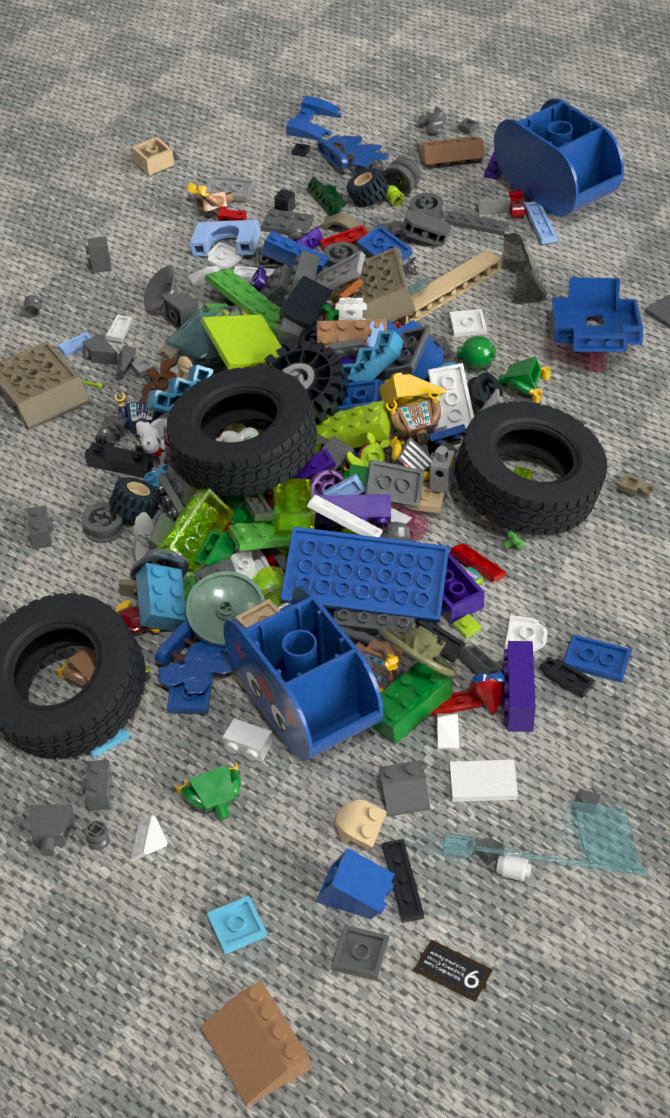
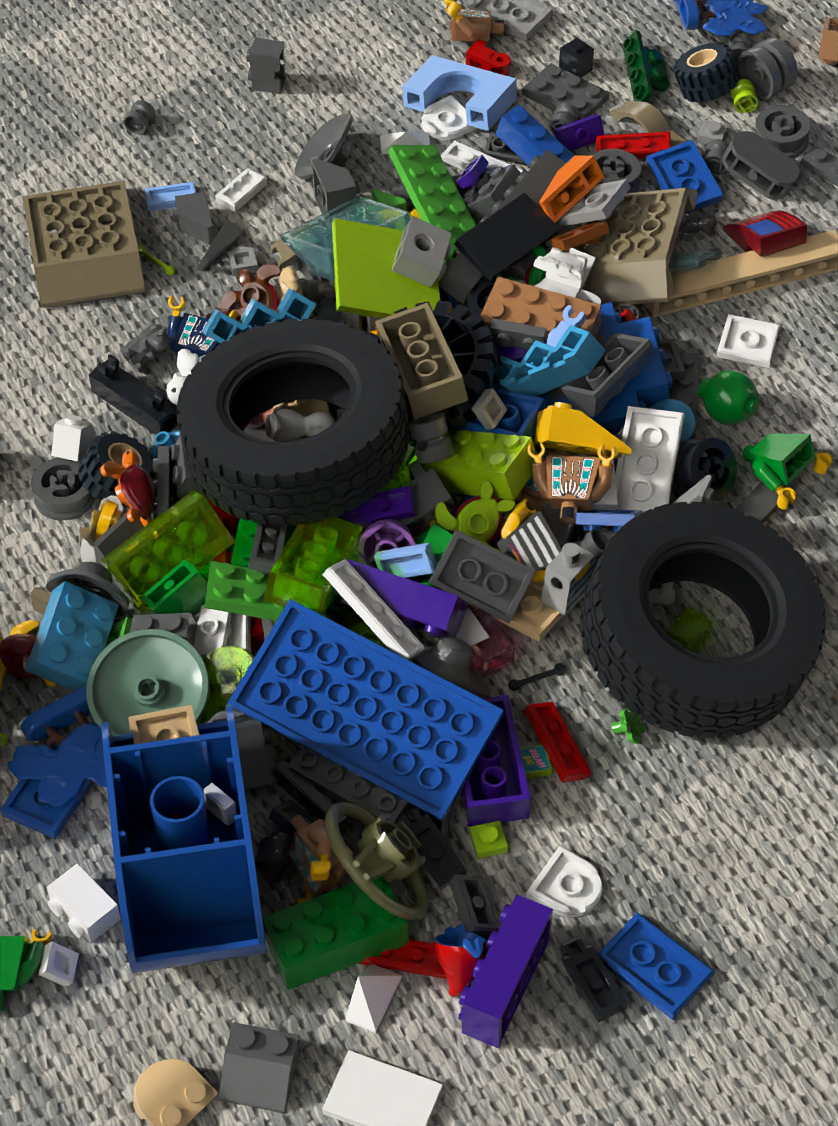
camera: 20 degrees right, 5 degrees up
none -> white plate [38,942,79,986]
none -> white slope [51,415,96,462]
none -> yellow plate [94,500,122,541]
none -> animal [100,450,155,532]
none -> white tile [204,783,237,826]
none -> dark tan brick [375,302,468,420]
none -> light grey brick [392,216,452,287]
none -> dark grey wheel [409,412,454,463]
none -> light grey plate [471,389,507,430]
none -> black hinge [508,663,566,691]
none -> orange slope [539,156,605,223]
none -> dark red slope [722,210,807,257]

